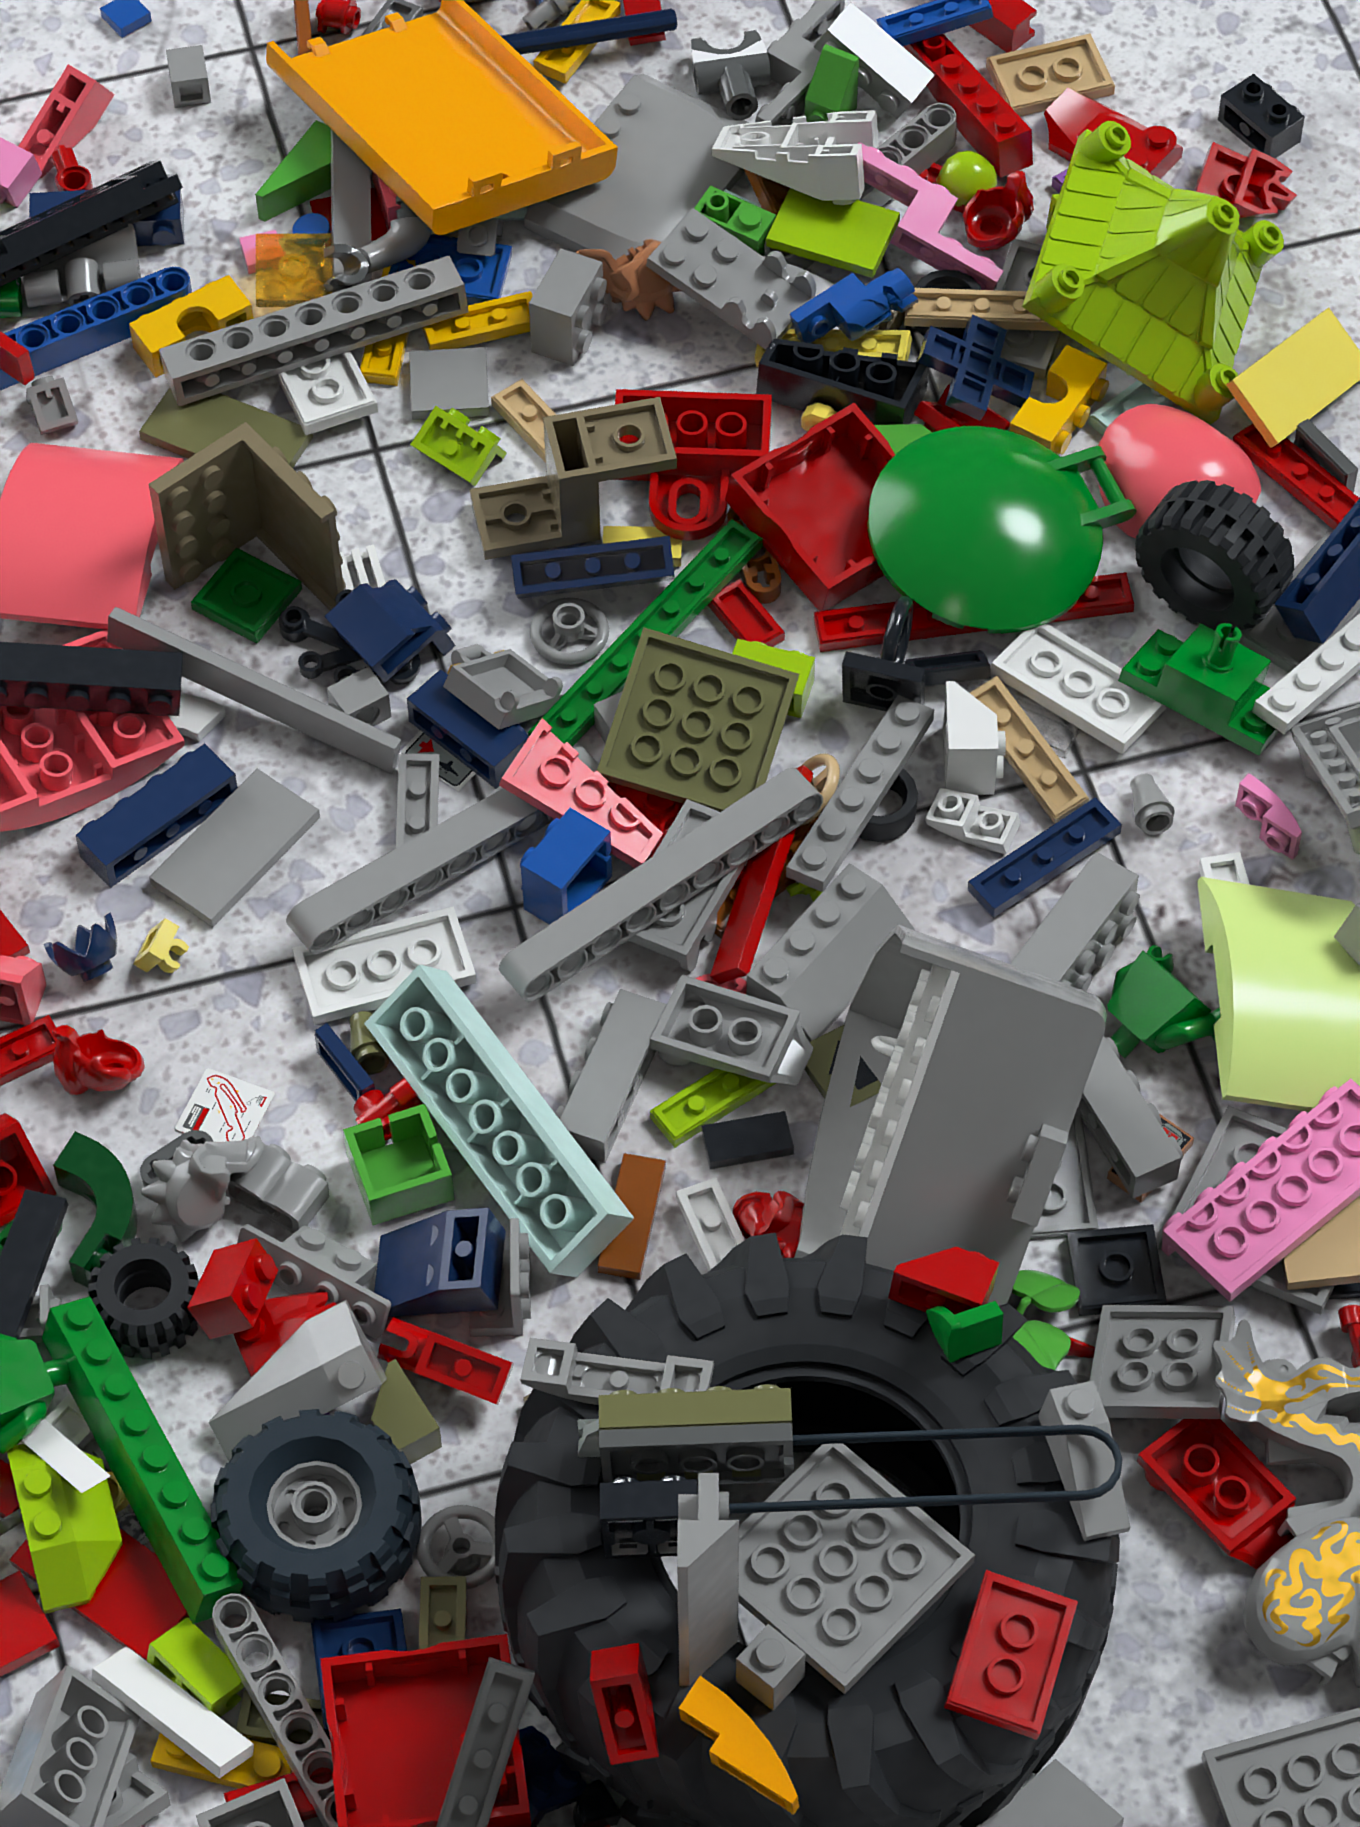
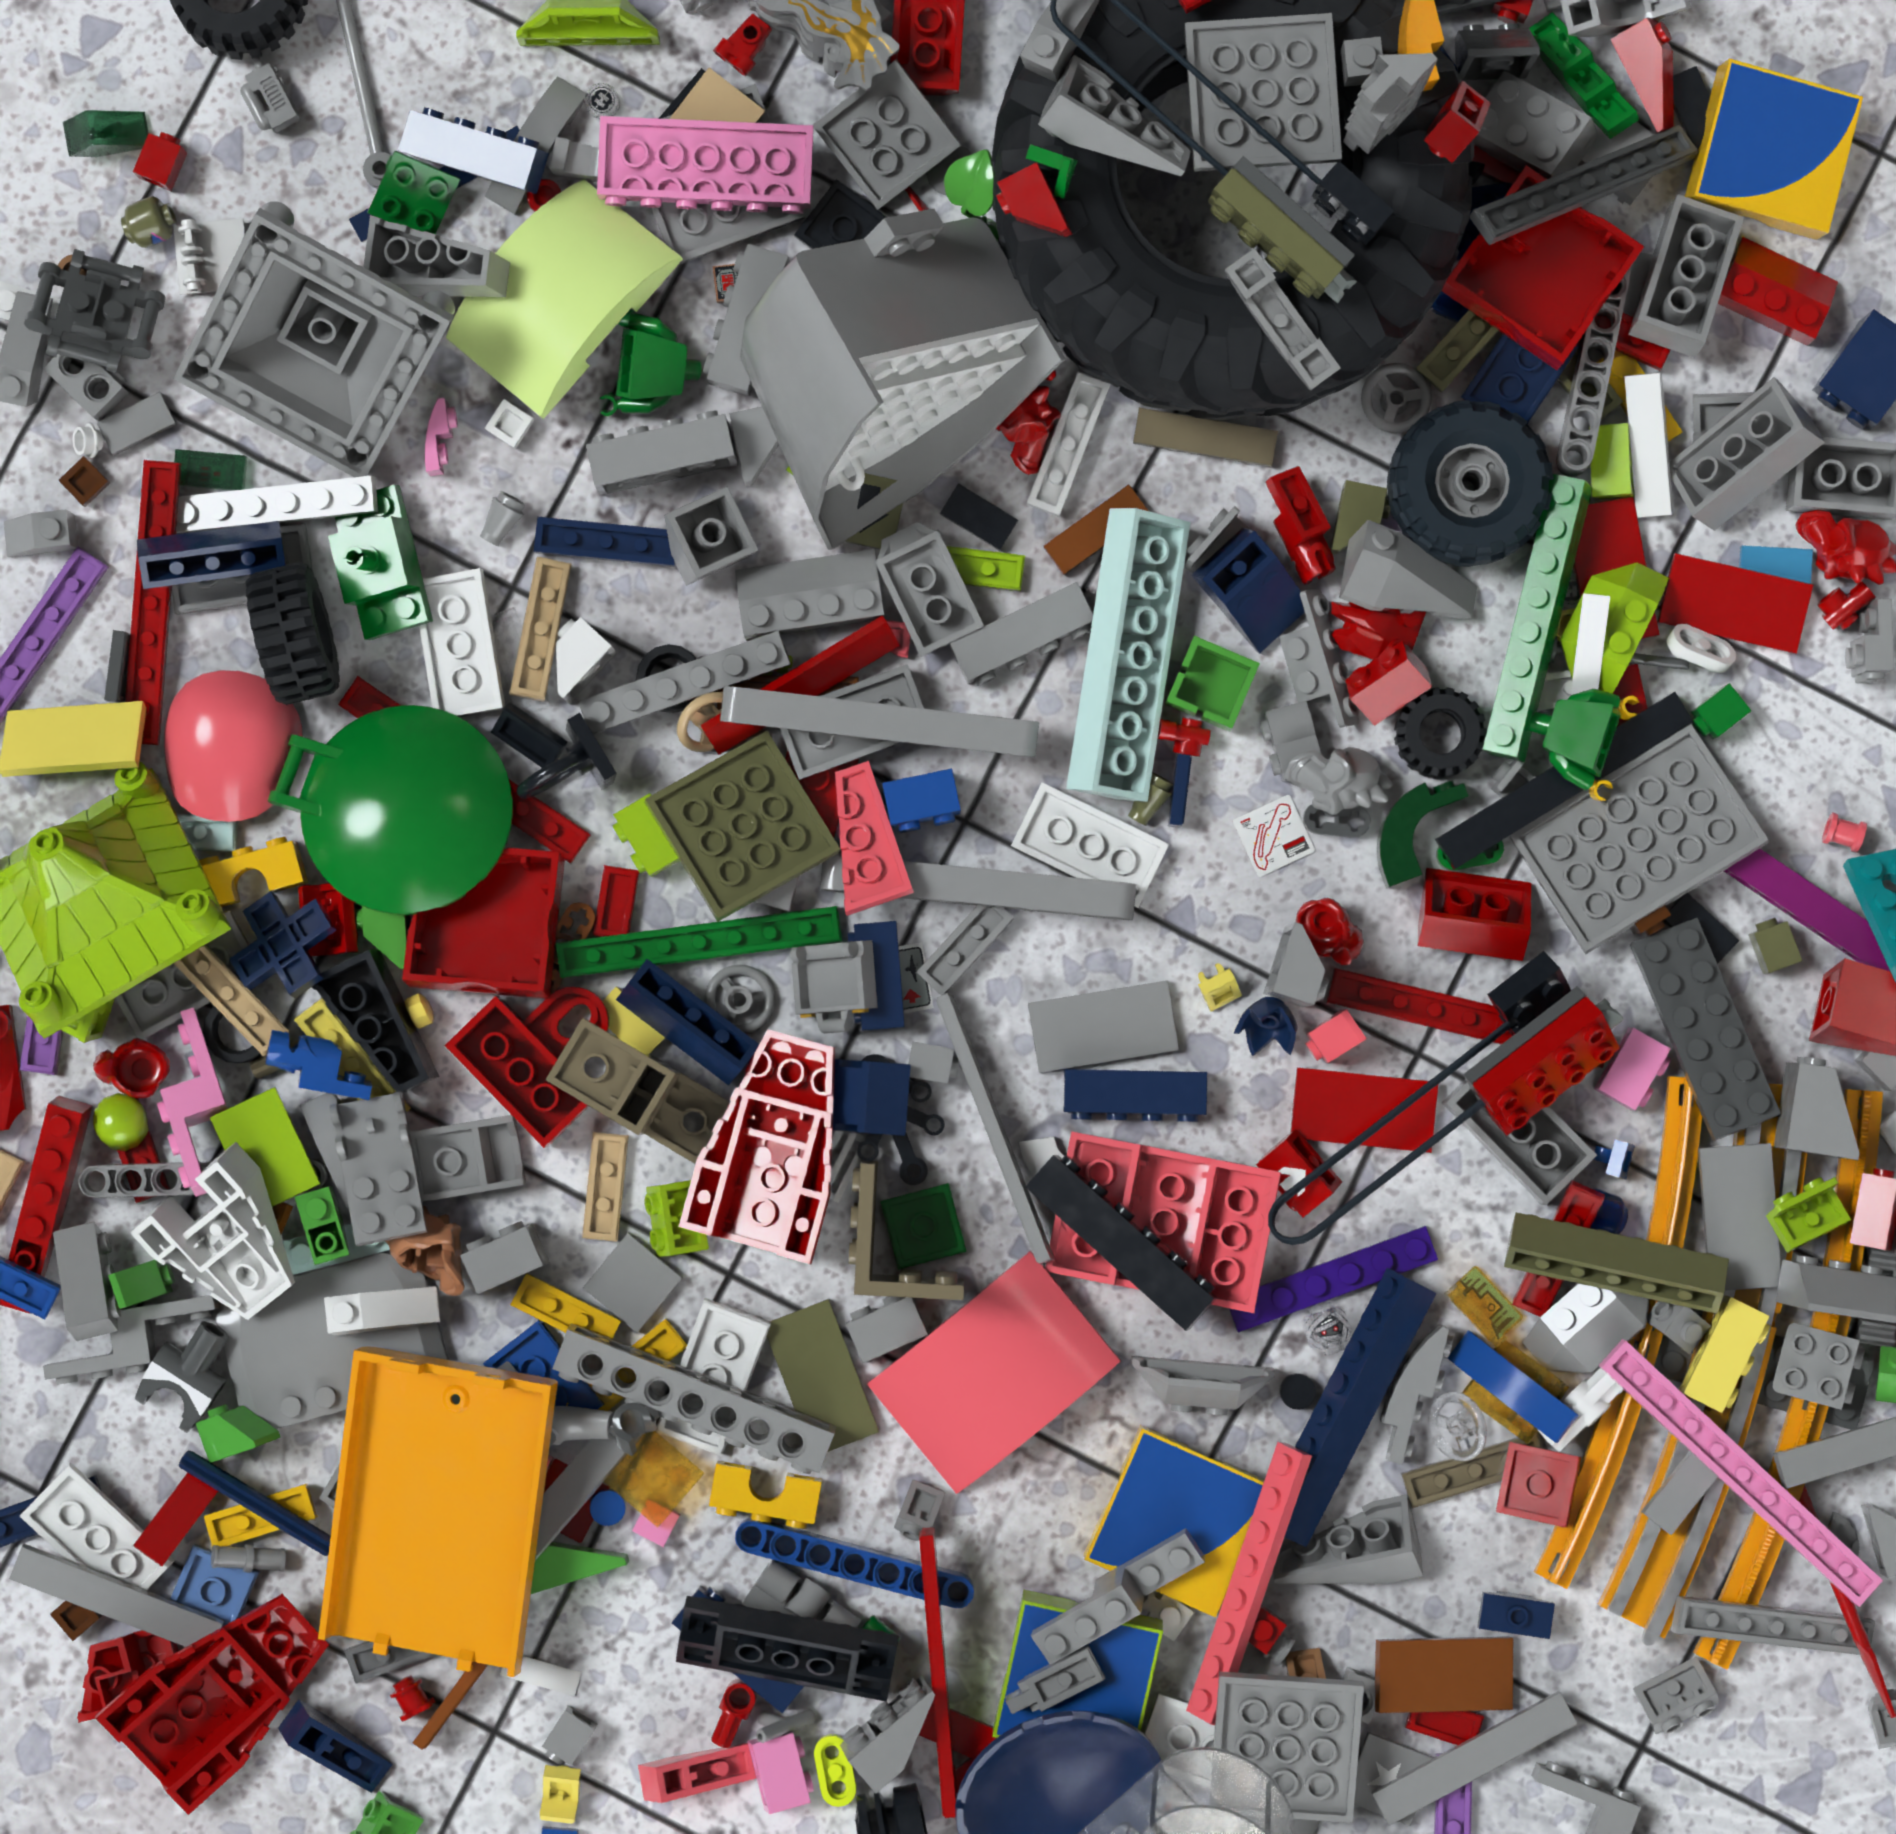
camera: 130 degrees left, 30 degrees up
white slope [925,788,1021,854] -> none
none -> bright green slope [195,1404,281,1463]
none -> white slope [324,1286,441,1336]
none -> light grey piece [410,1115,526,1202]
none -> white sticker [500,1656,582,1696]
none -> light yellow bracket [540,1765,581,1824]
none -> light grey slope [664,486,758,586]
none -> wedge [678,1029,835,1264]
none -> light grey piece [756,1709,816,1743]
none -> light grey wedge [1038,55,1191,176]
none -> light grey slope [1263,922,1329,1007]

